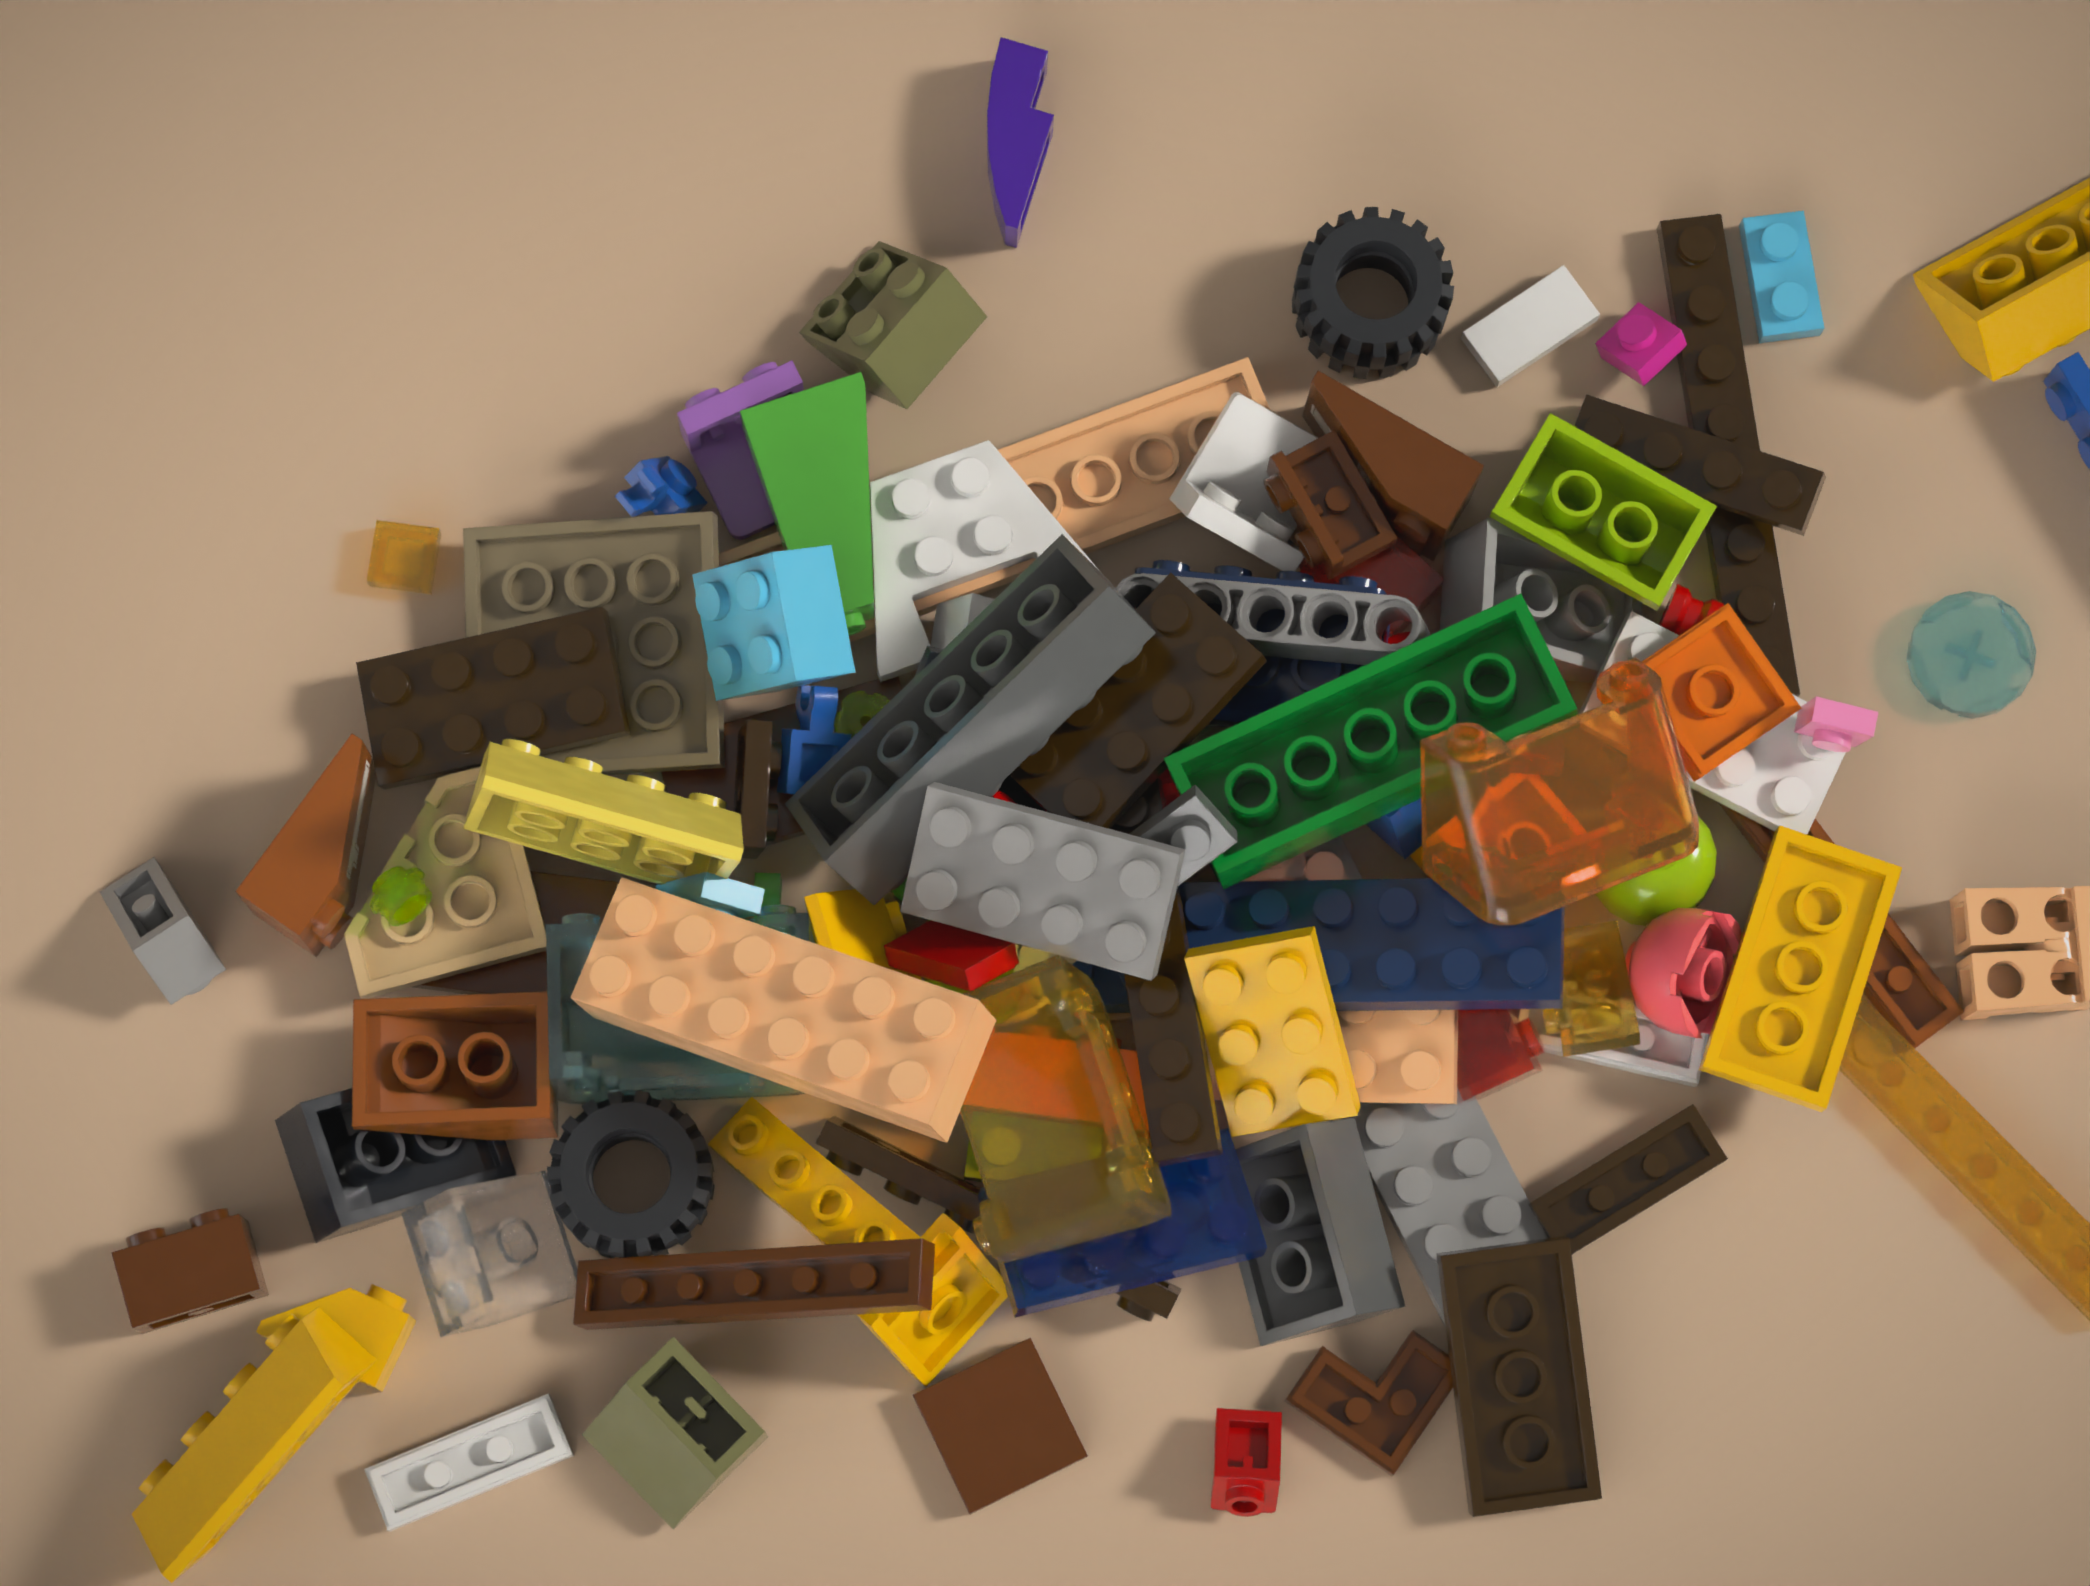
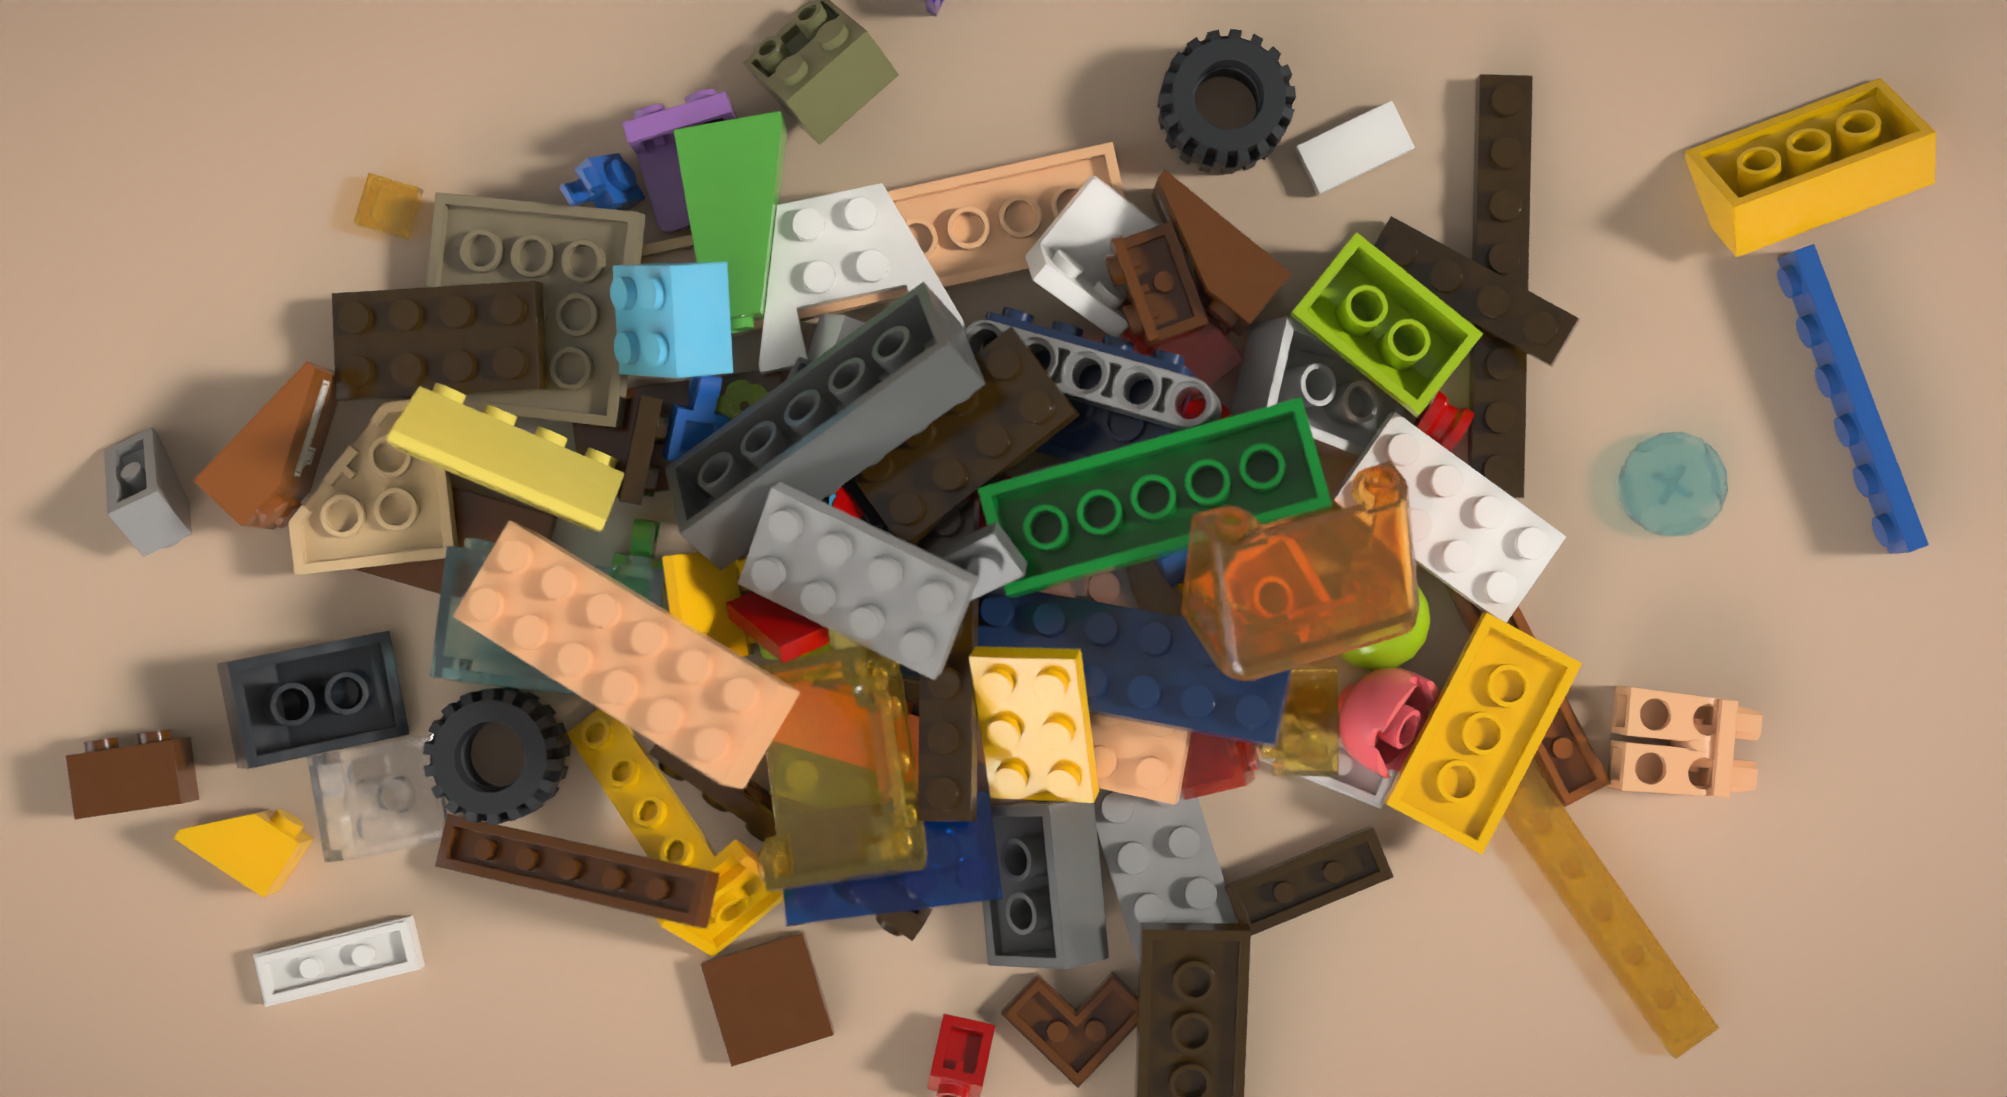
camera: 15 degrees right, 10 degrees up
yellow slope [132,1307,377,1583] -> none
dark orange slope [352,991,559,1140] -> none
clear neon green plate [370,866,432,926] -> none
olive slope [582,1337,768,1530] -> none
medium azure plate [655,872,765,918] -> none
dark pink plate [1595,302,1687,386] -> none
orange tile [1621,603,1802,782] -> none
medium azure plate [1739,210,1825,343] -> none
bright pink plate [1794,696,1878,752] -> none

